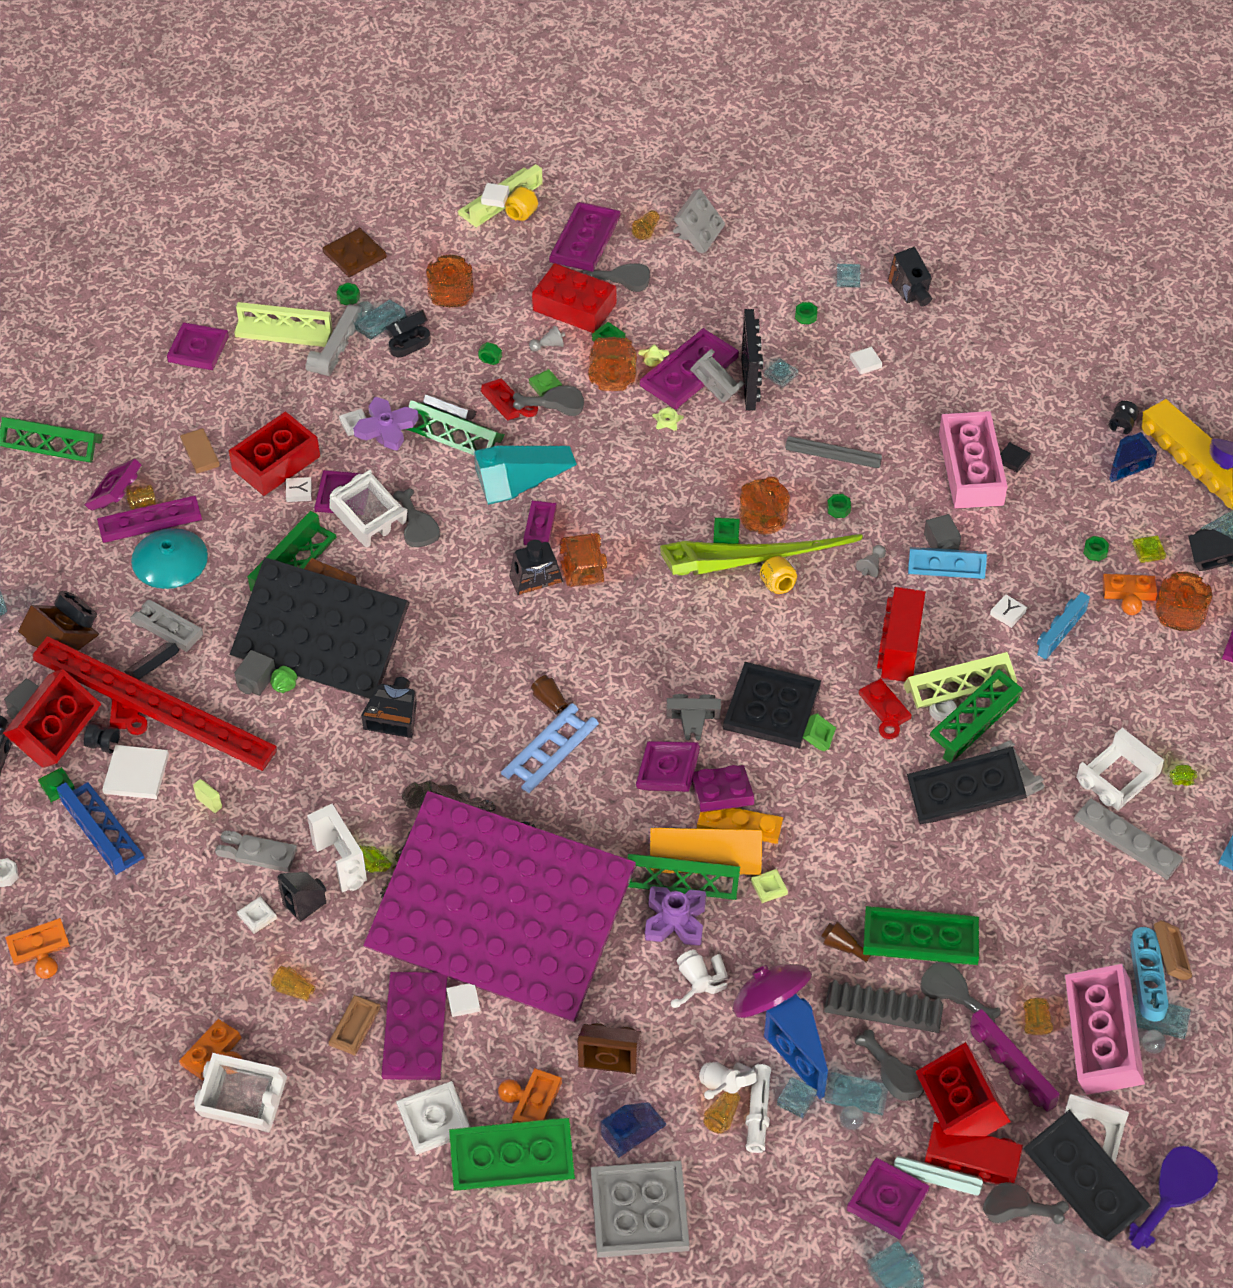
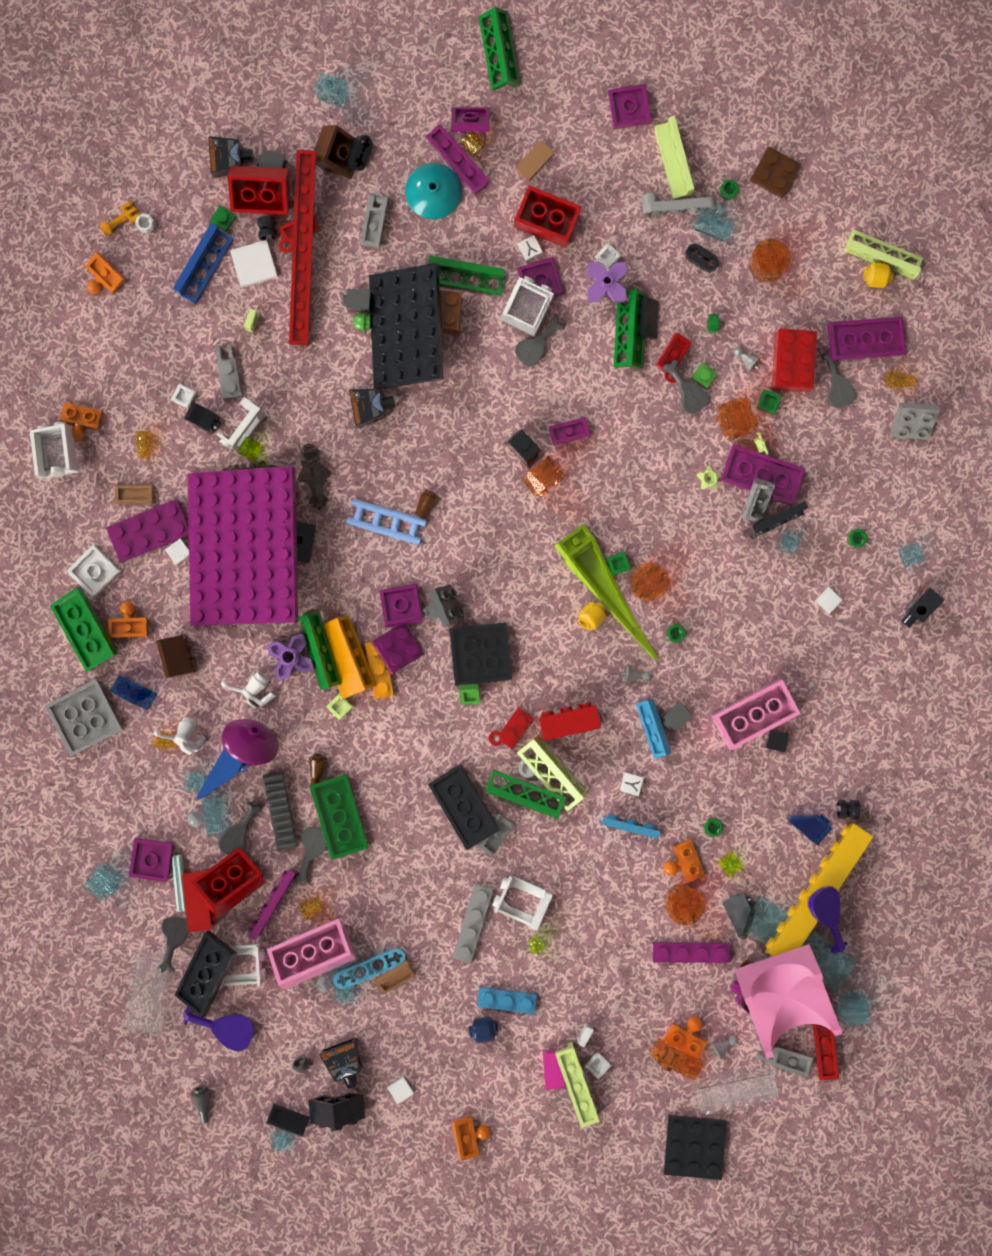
camera: 65 degrees right, 35 degrees up
black tile [124,642,180,680] -> none
black beam [385,309,428,338] -> none
teal wedge [474,446,577,505] -> none
white tile [481,183,509,207] -> none
white pin [746,1064,771,1153] -> none
dark grey axle [785,436,882,468] -> none

